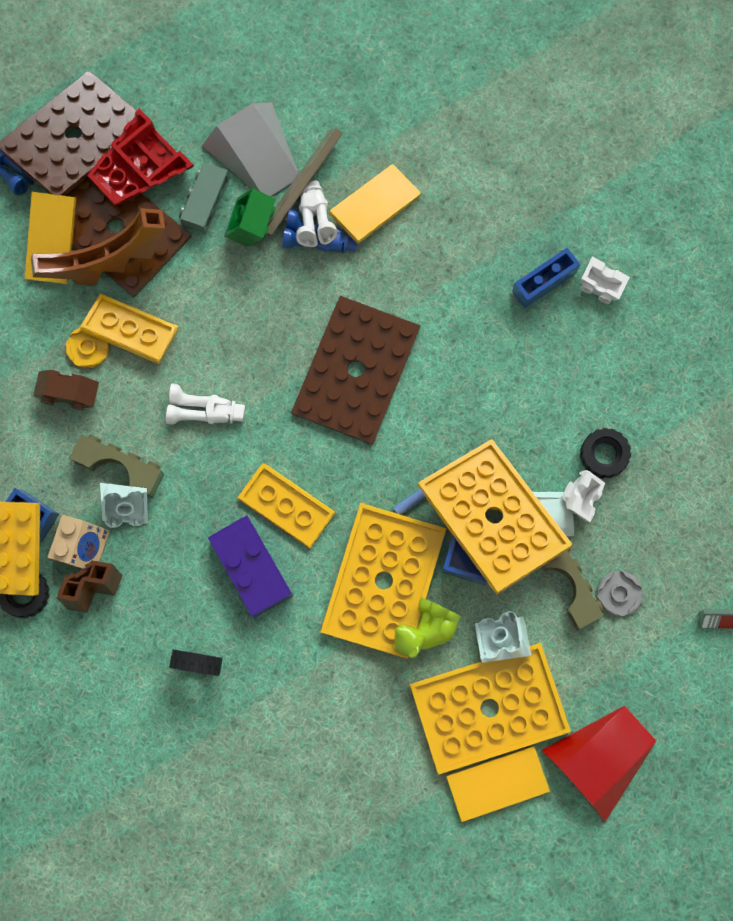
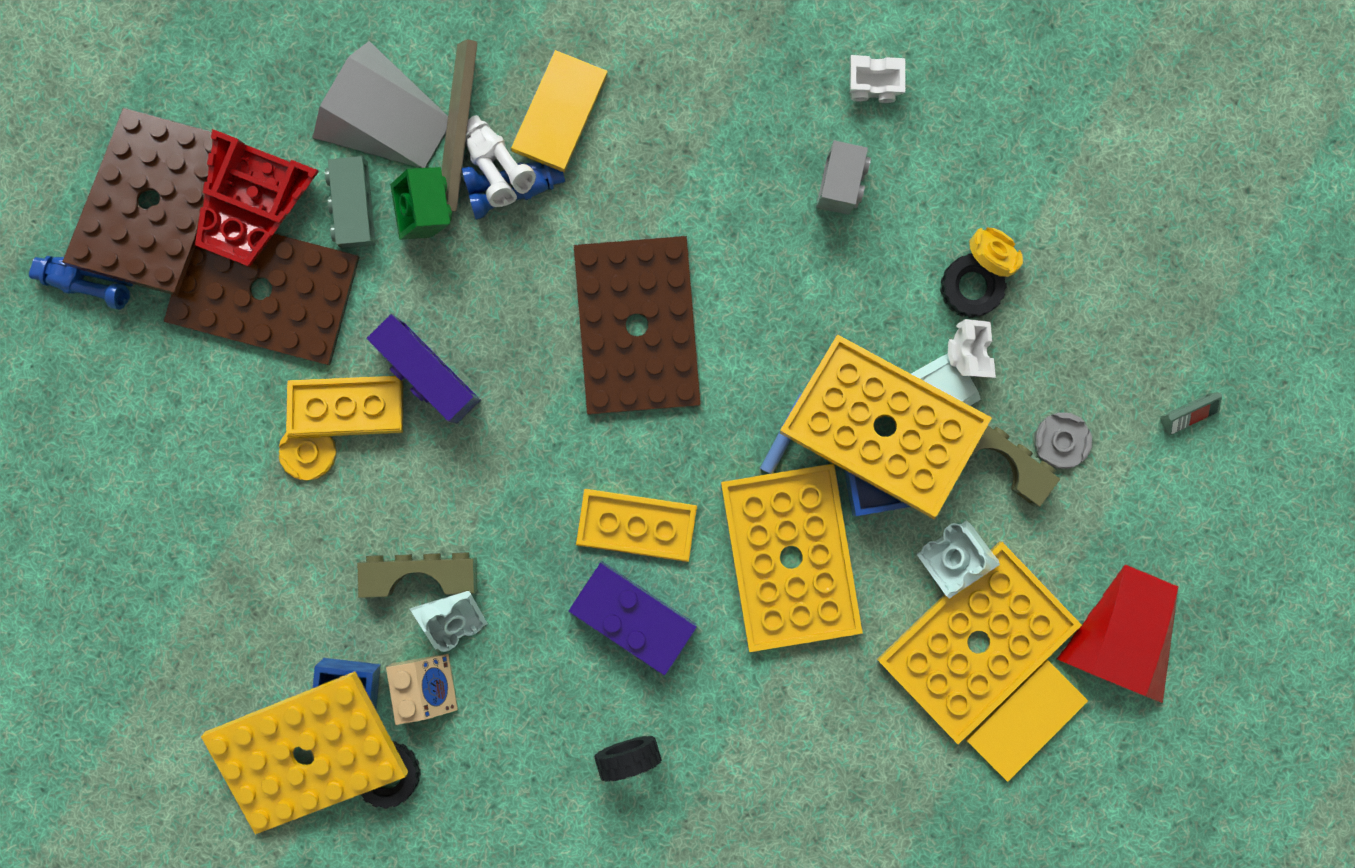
camera: 30 degrees left, 10 degrees up
yellow tile [24,192,76,284] -> none
dark orange arch [31,208,165,286] -> none
reddish brown brick [33,370,99,411] -> none
reddish brown brick [56,560,123,613] -> none
white piece [166,384,245,425] -> none
lime animal [393,597,461,658] -> none
blue brick [512,248,580,309] -> none
none -> dark purple brick [366,314,481,424]
none -> light grey piece [816,140,871,215]
none -> yellow tile [969,227,1023,277]

